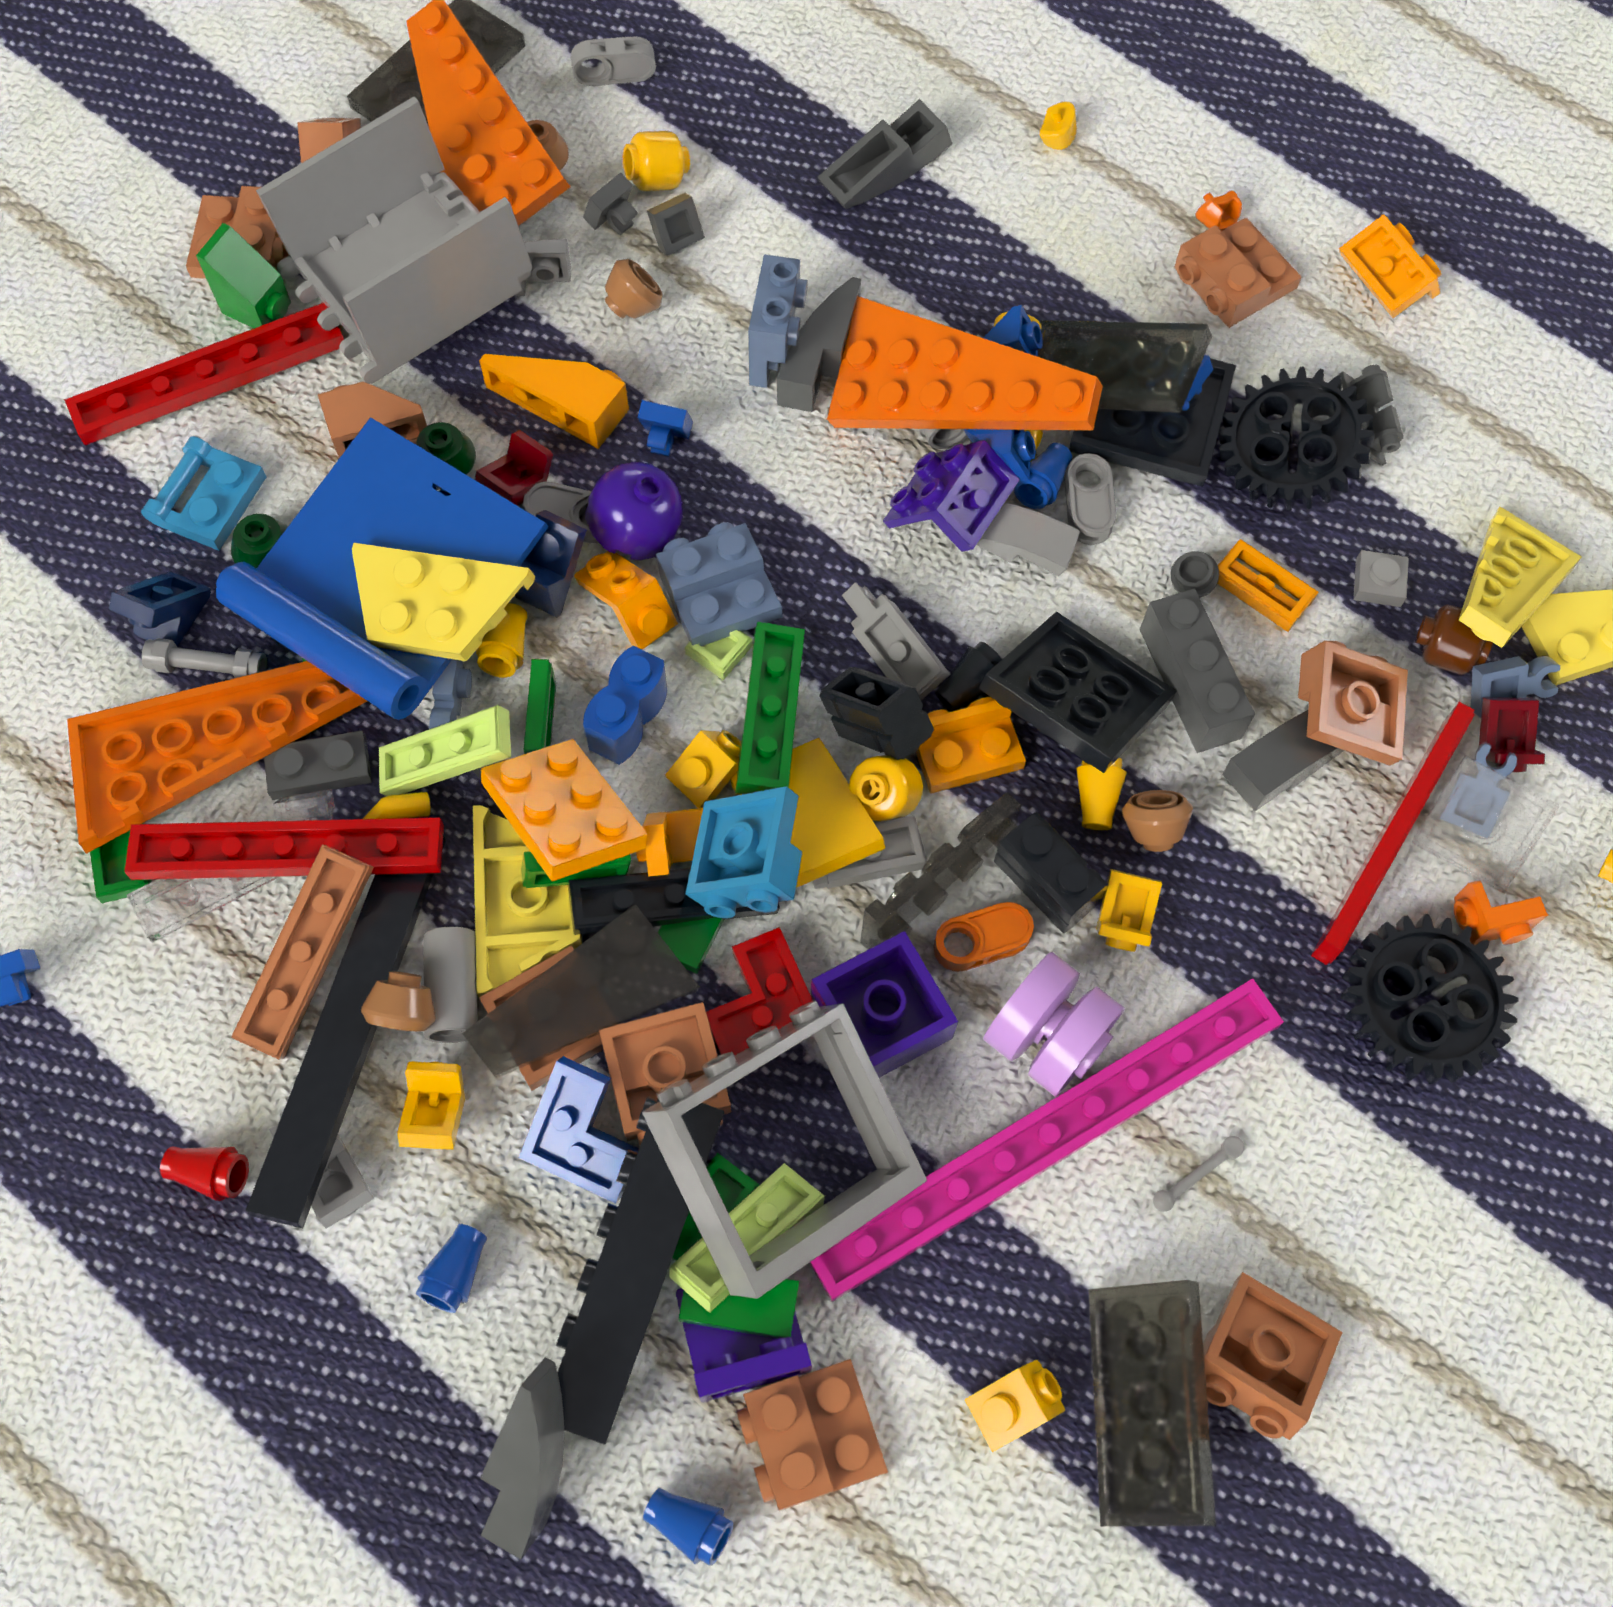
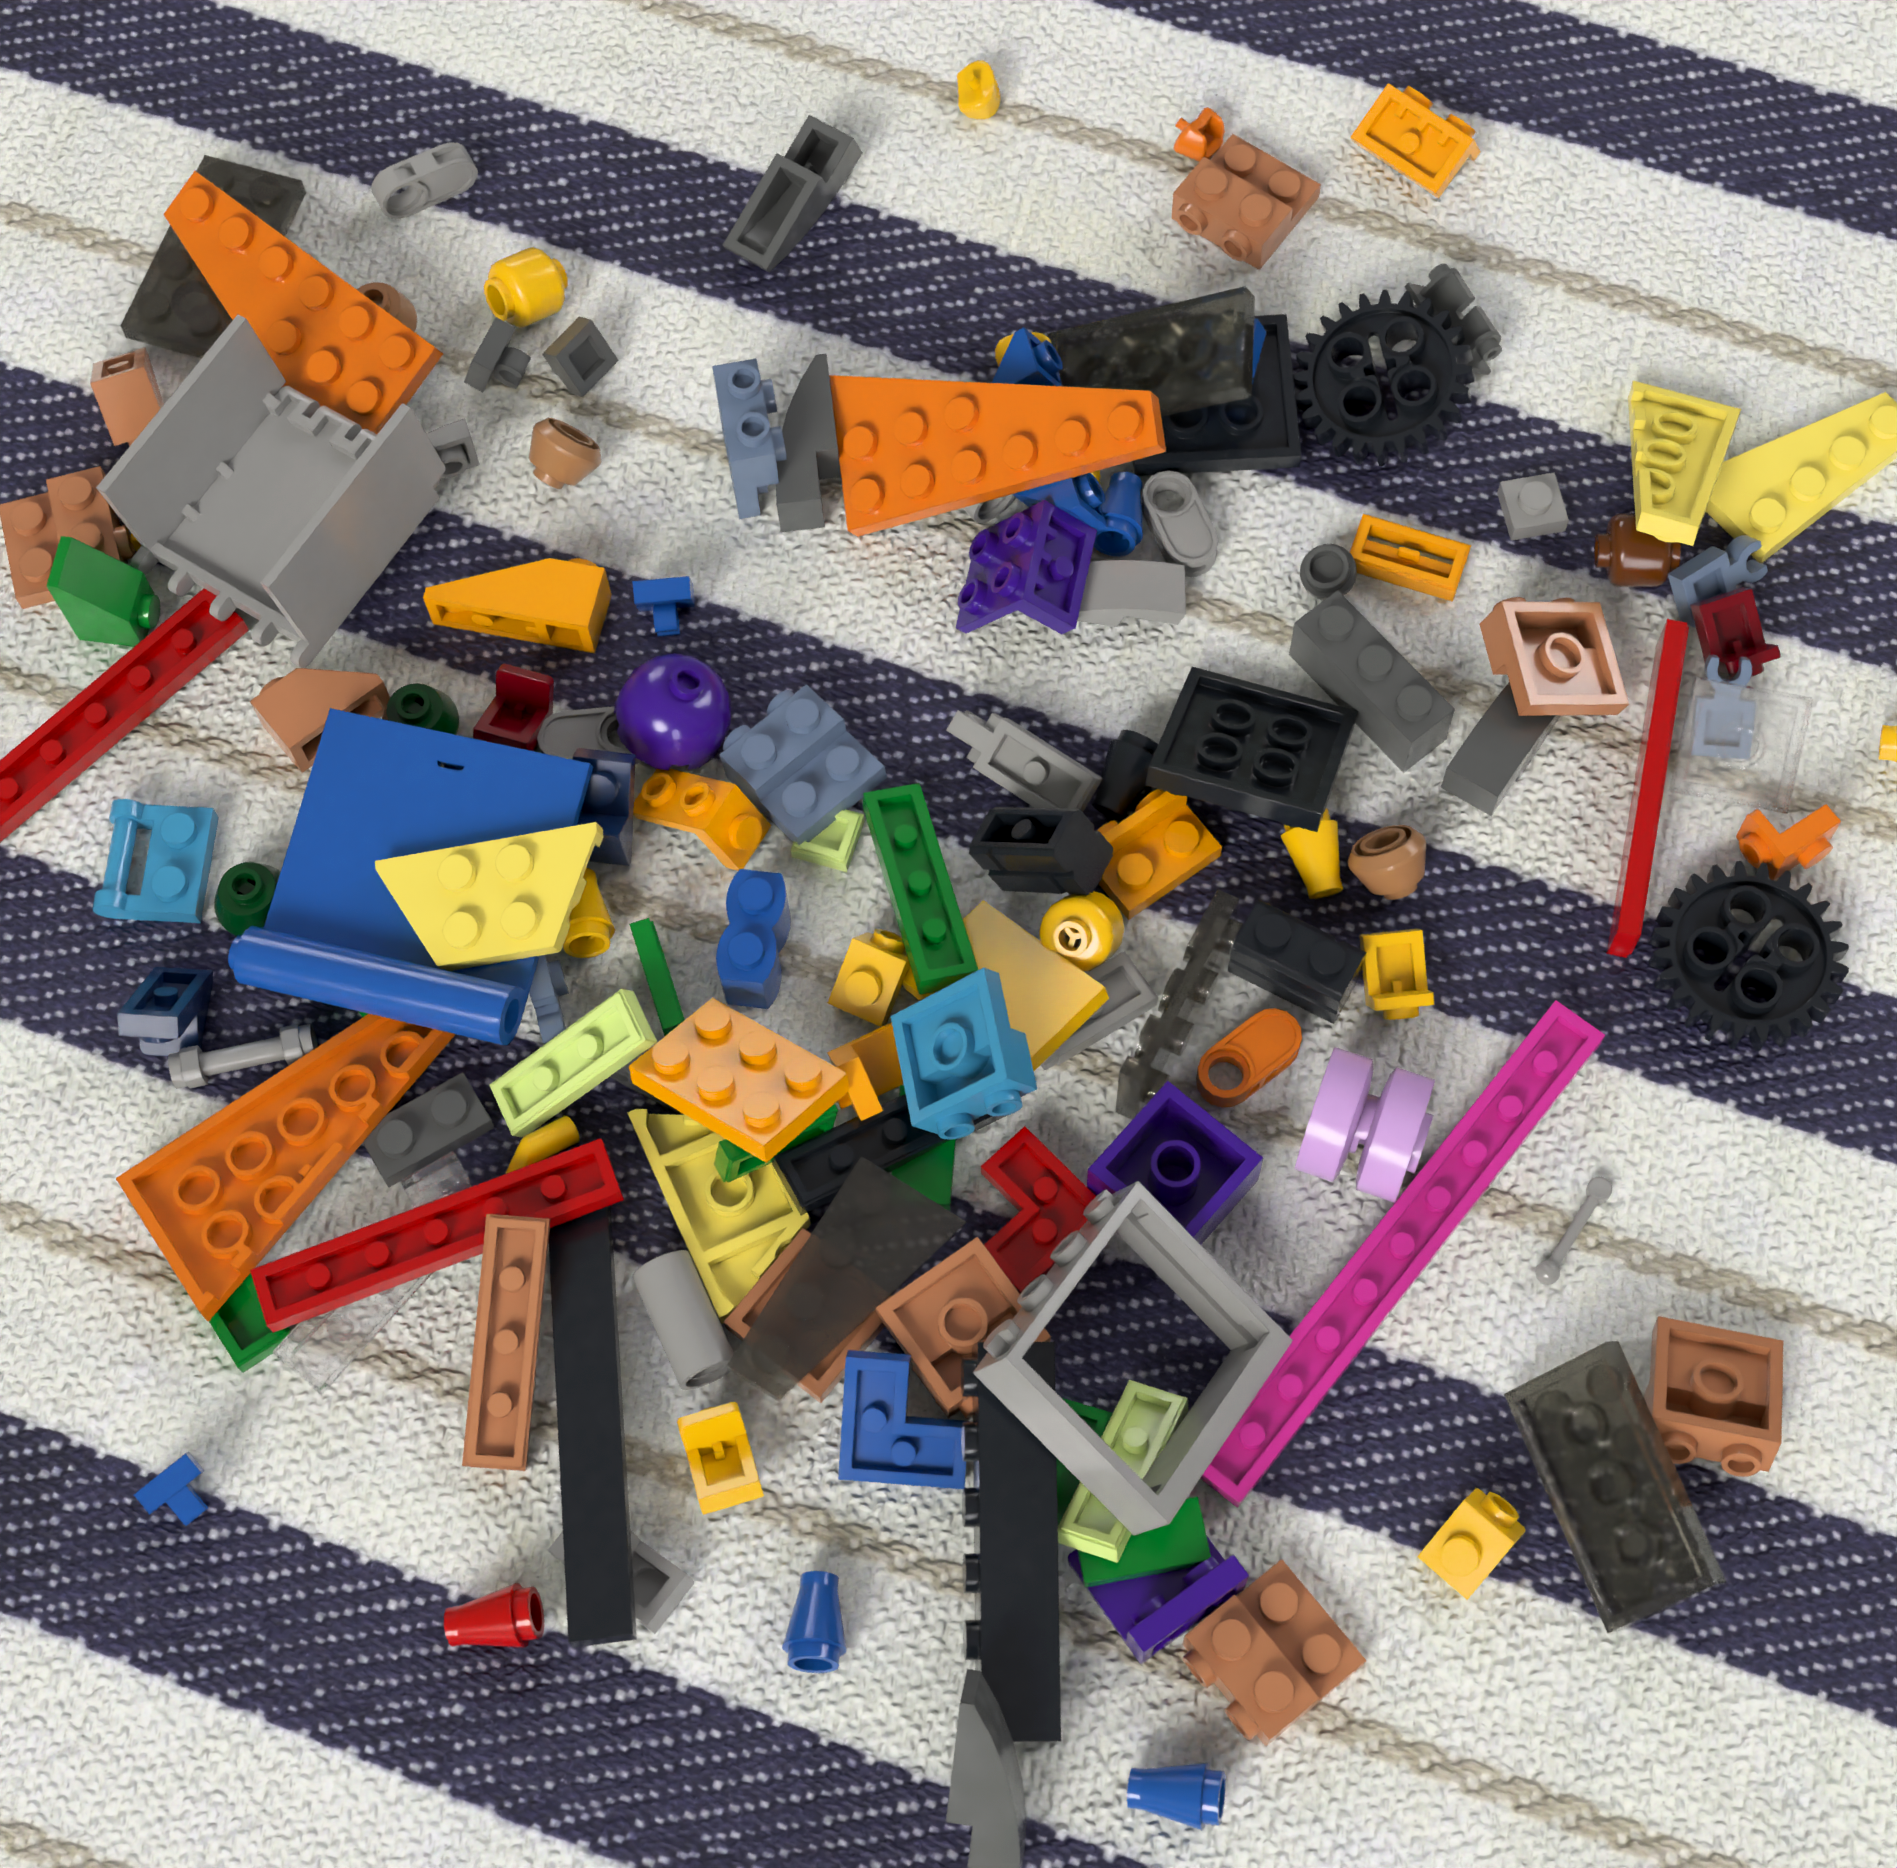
camera: 15 degrees left, 0 degrees up
medium nougat cone [361,971,436,1031] -> none

